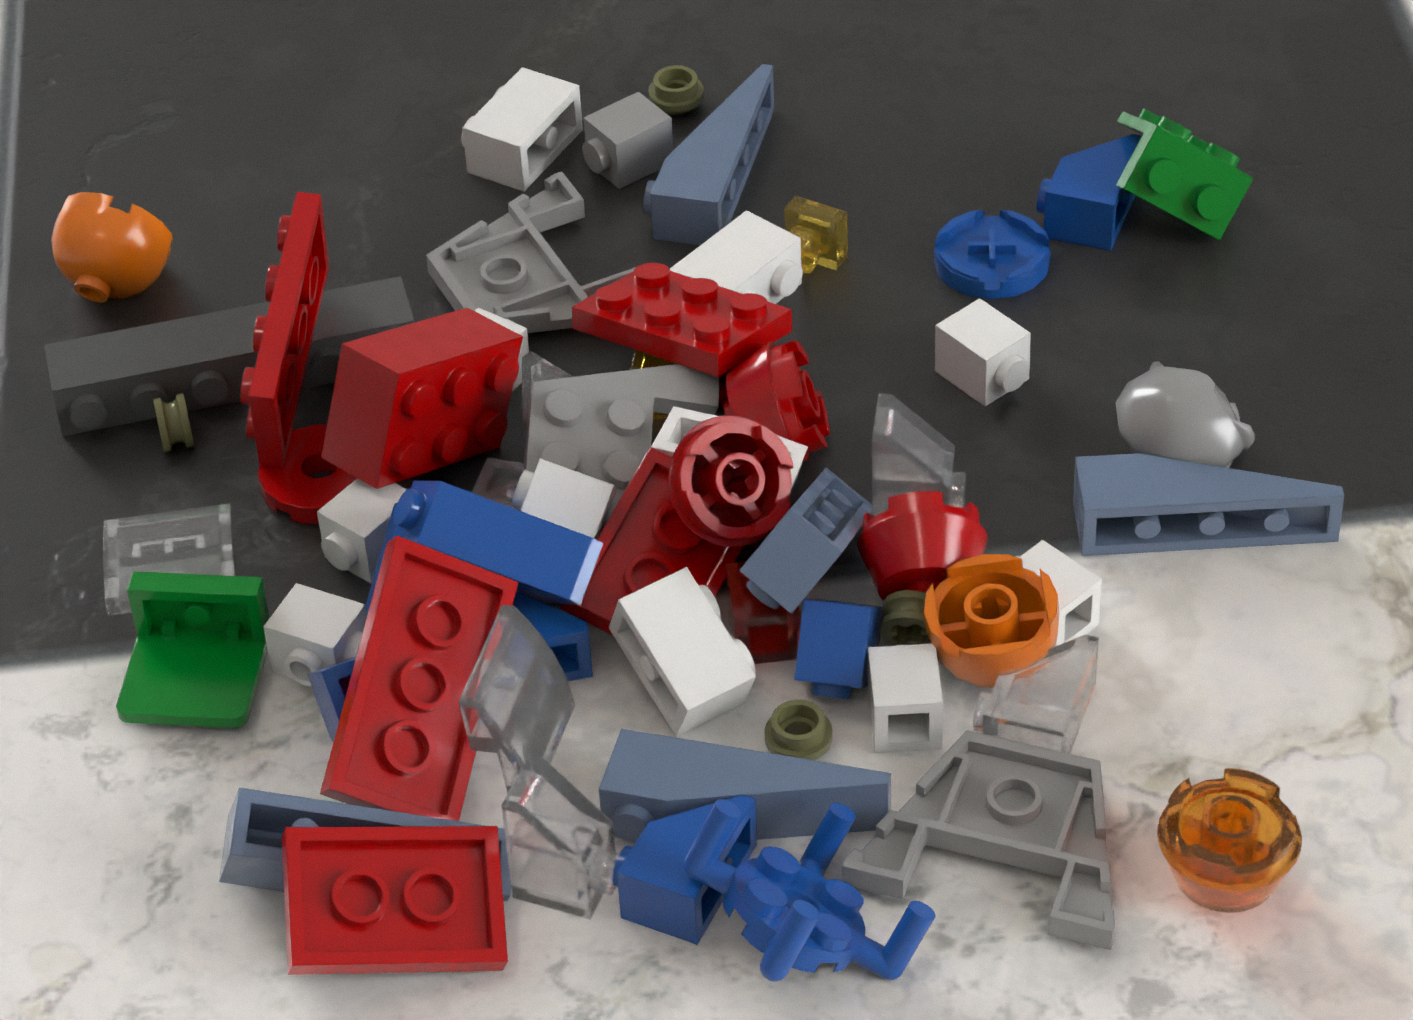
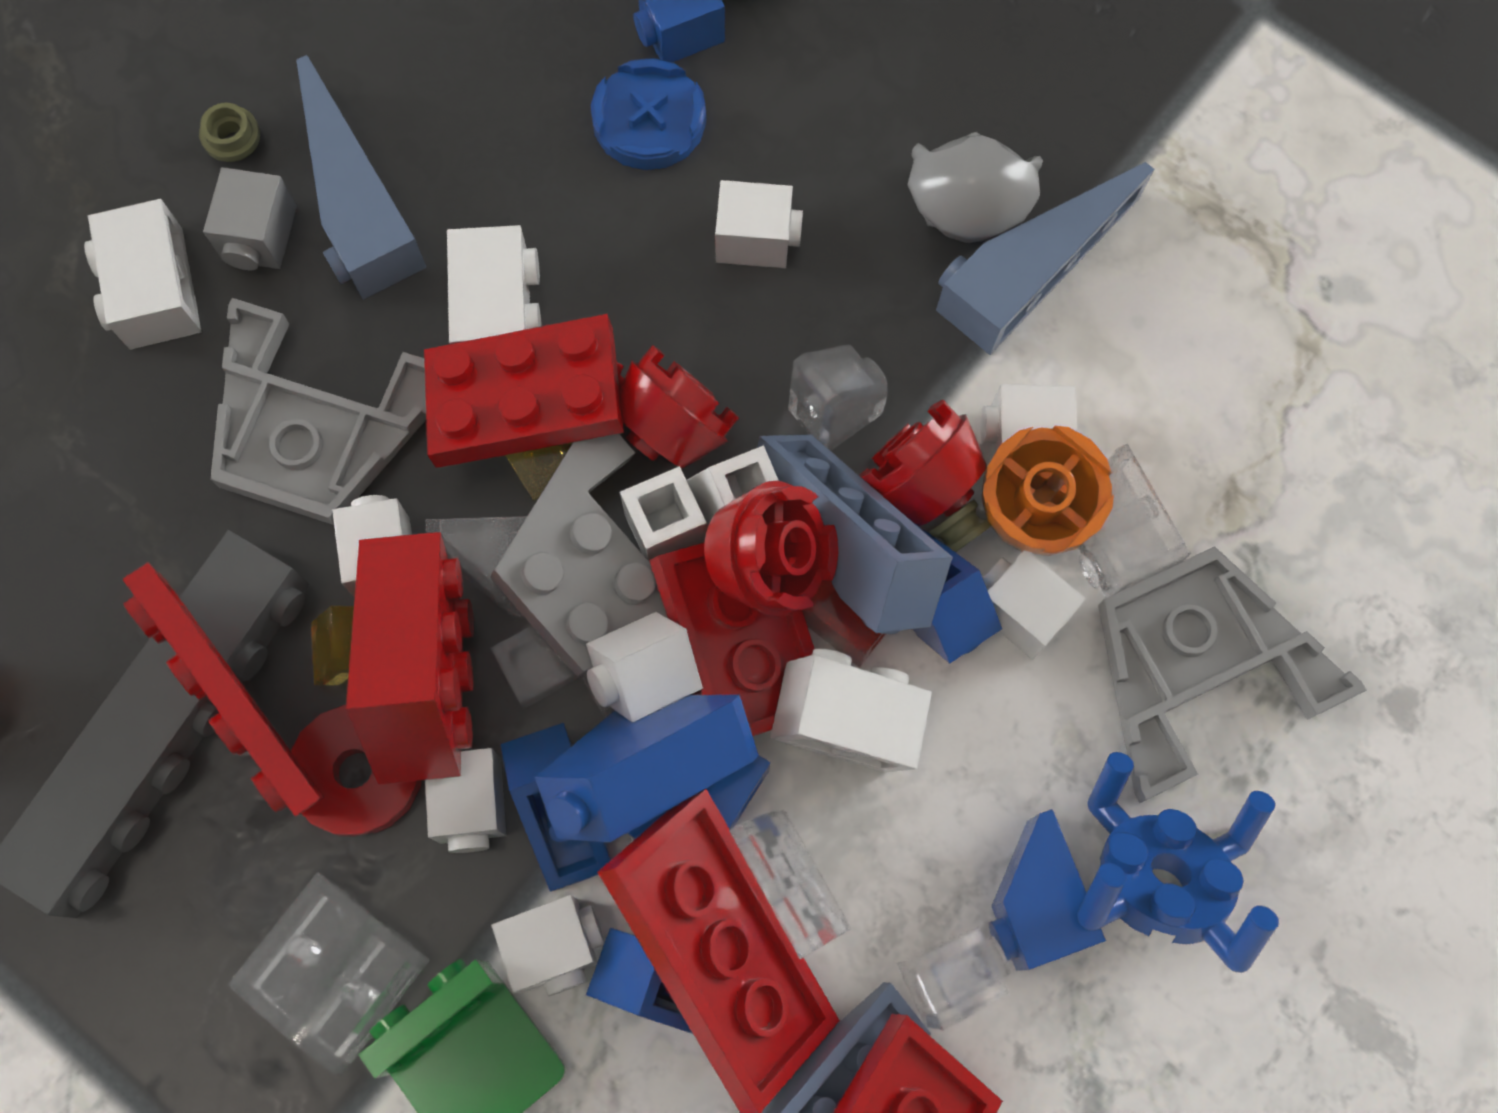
camera: 50 degrees left, 30 degrees up
olive bush [153,393,194,453] -> none
sand blue slope [599,729,891,843] -> none
olive plate [764,700,833,760] -> none
clear yellow tile [784,195,848,274] -> none
clear orange cone [1157,768,1302,913] -> none

